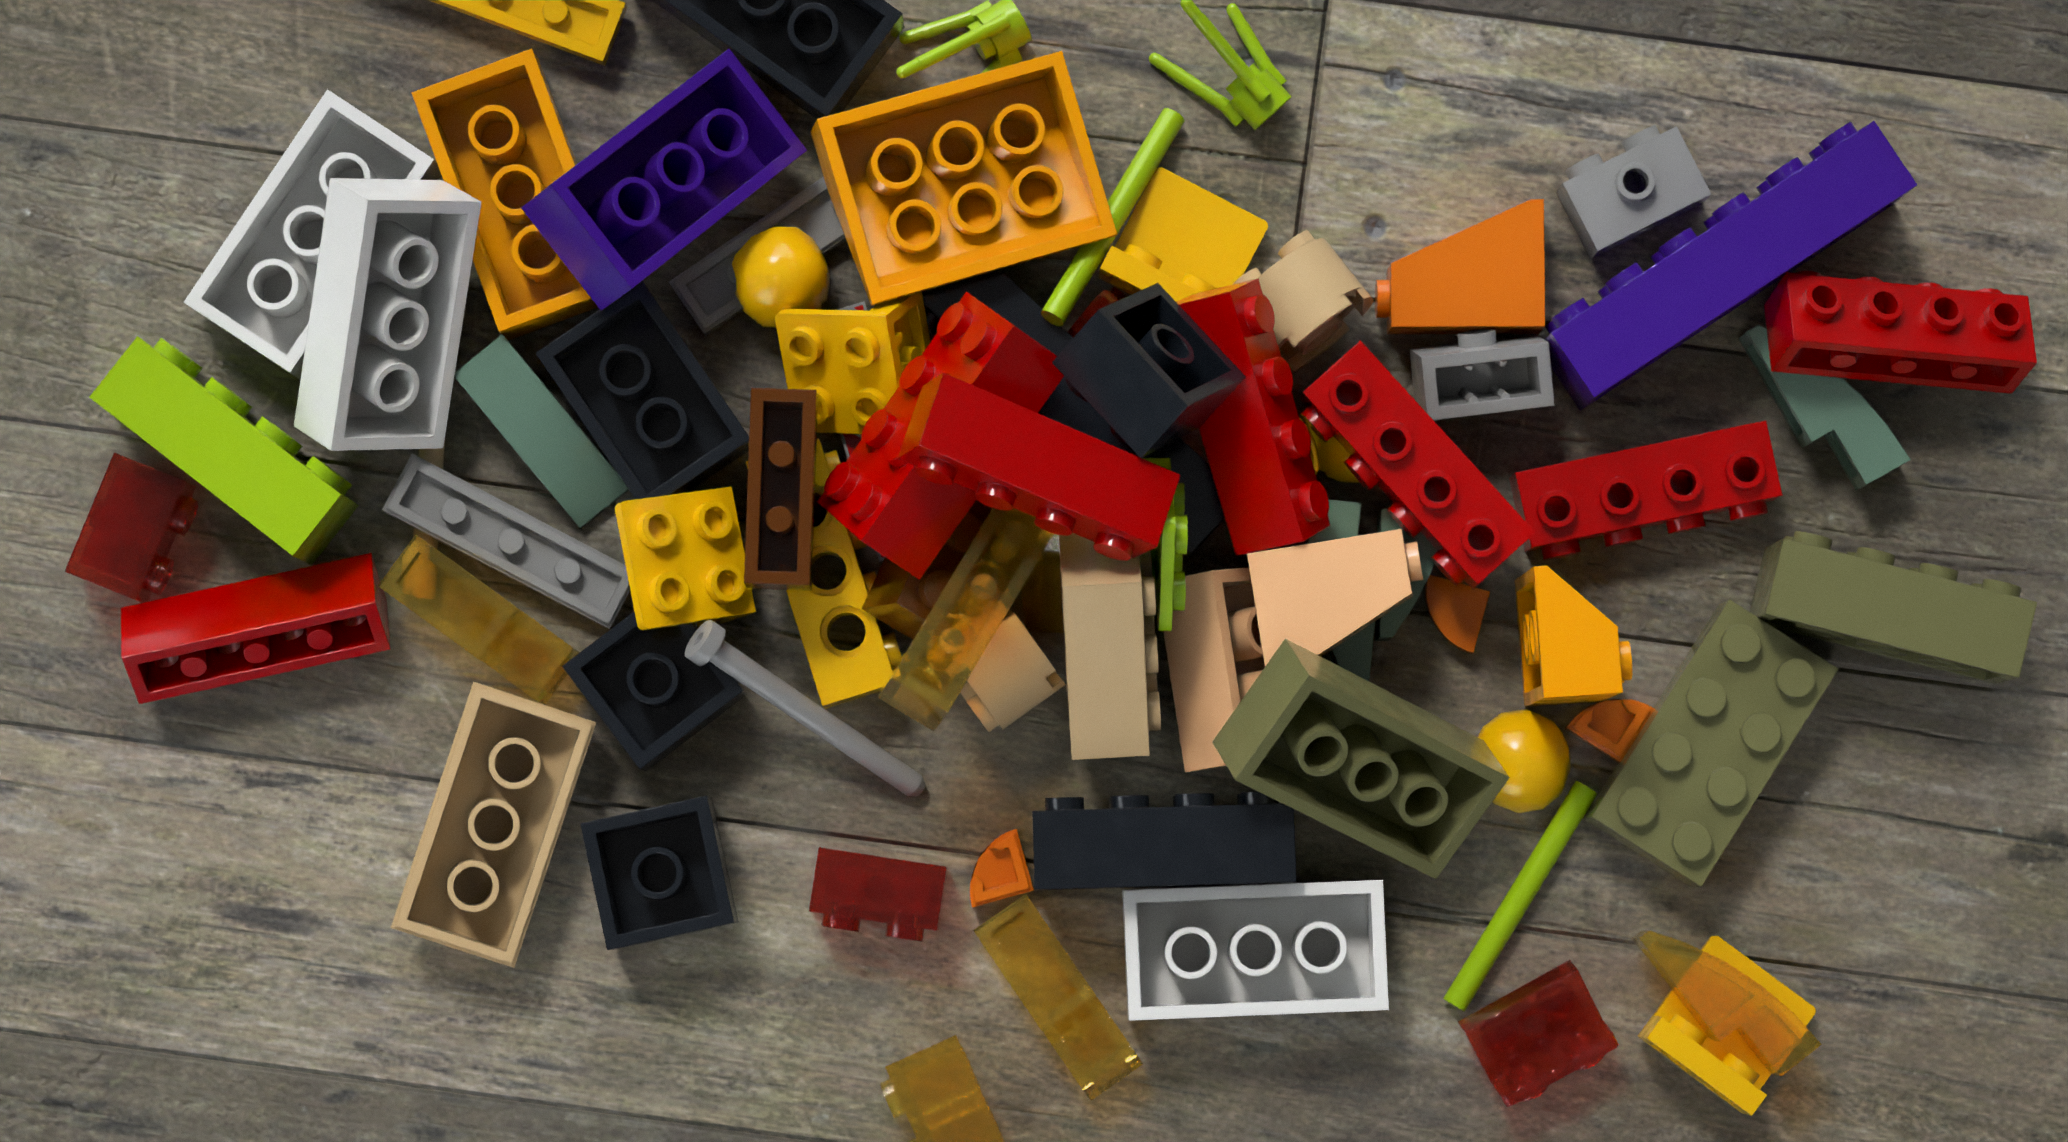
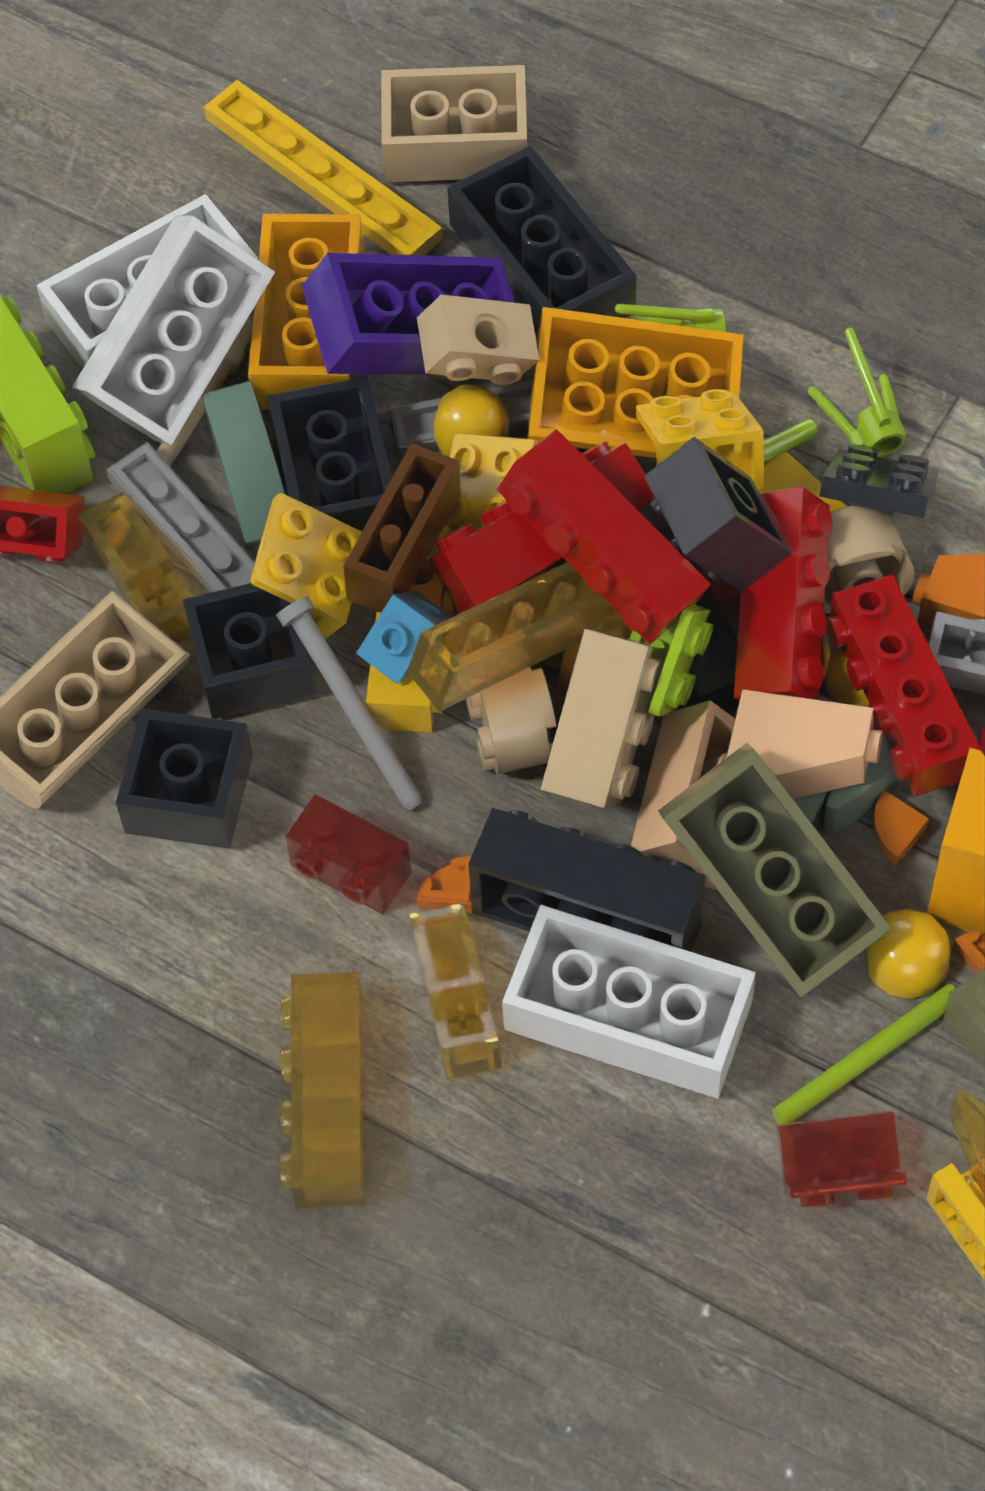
camera: 25 degrees right, 25 degrees down
none -> dark azure bracket [357,591,457,684]
none -> tan brick [417,294,539,385]
none -> yellow bracket [636,389,764,490]
none -> black plate [819,444,939,518]

